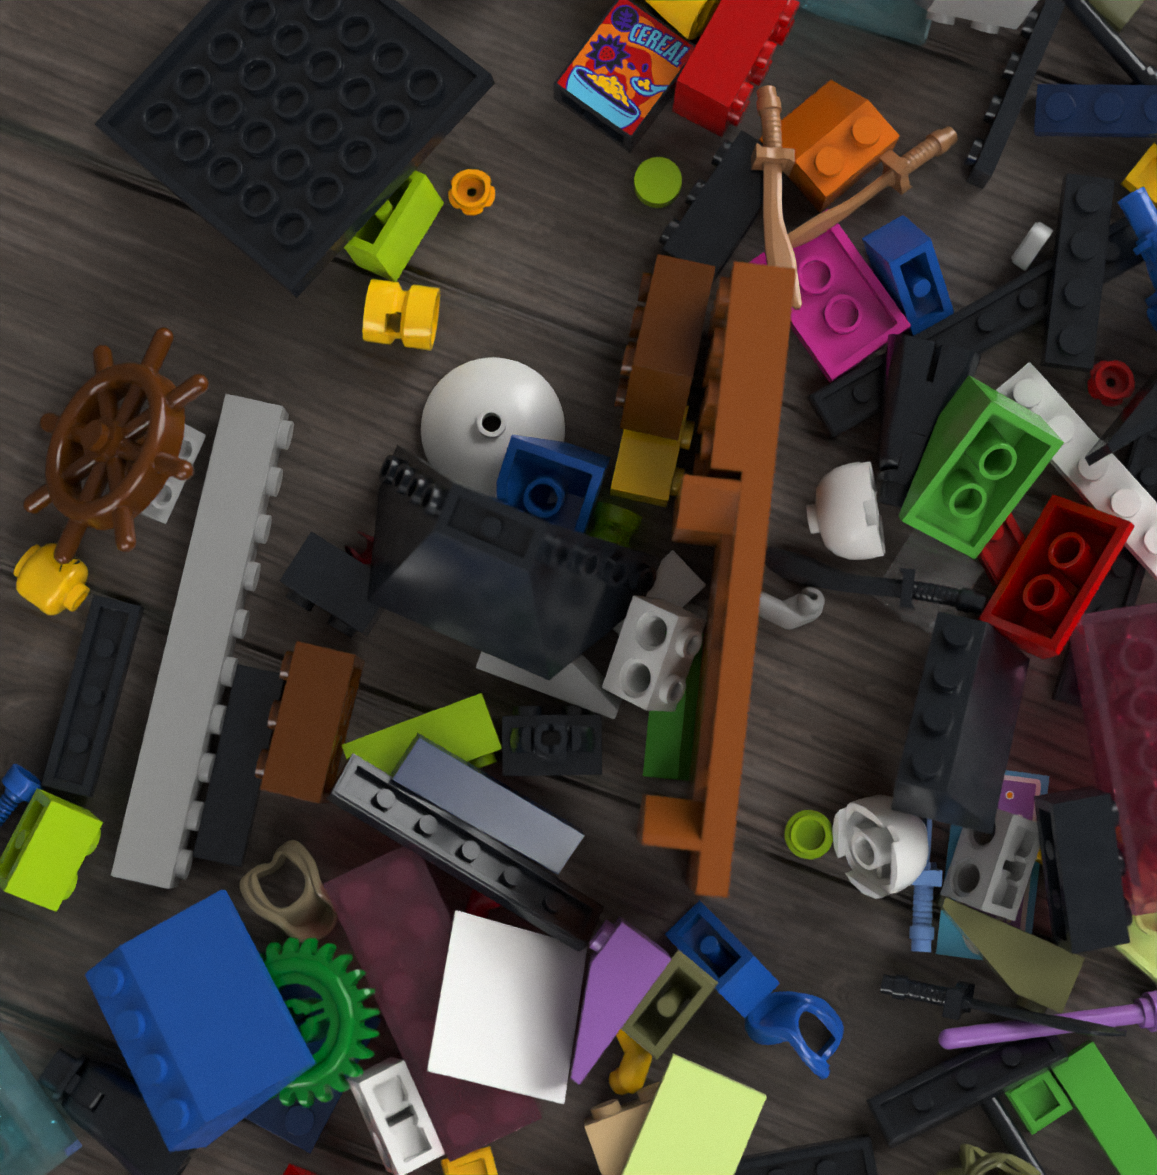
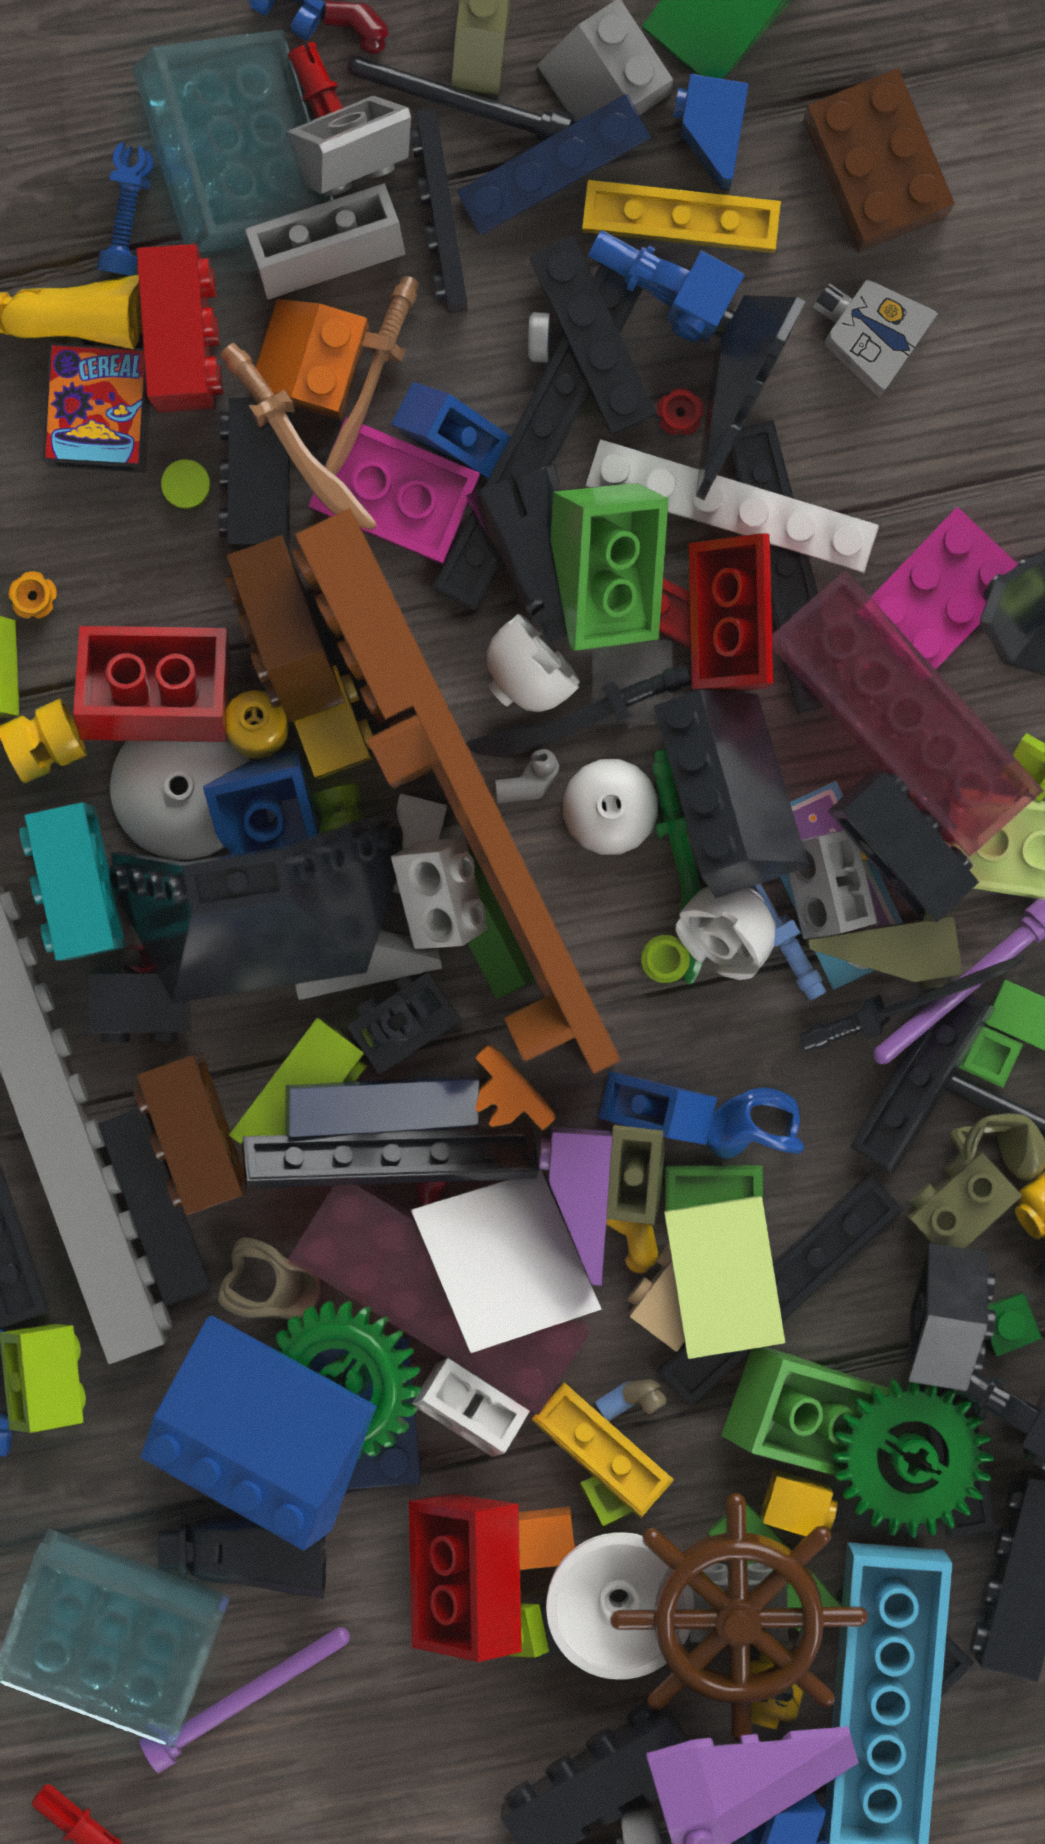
camera: 35 degrees left, 5 degrees up
none -> teal brick [20,802,126,961]
none -> red brick [73,626,231,742]
none -> yellow head [226,690,289,759]
none -> light grey brick [245,183,406,300]
none -> orange piece [475,1043,555,1131]
none -> white cylinder [563,759,658,855]
none -> green sword [652,750,704,984]
none -> bright green tile [665,1165,763,1211]

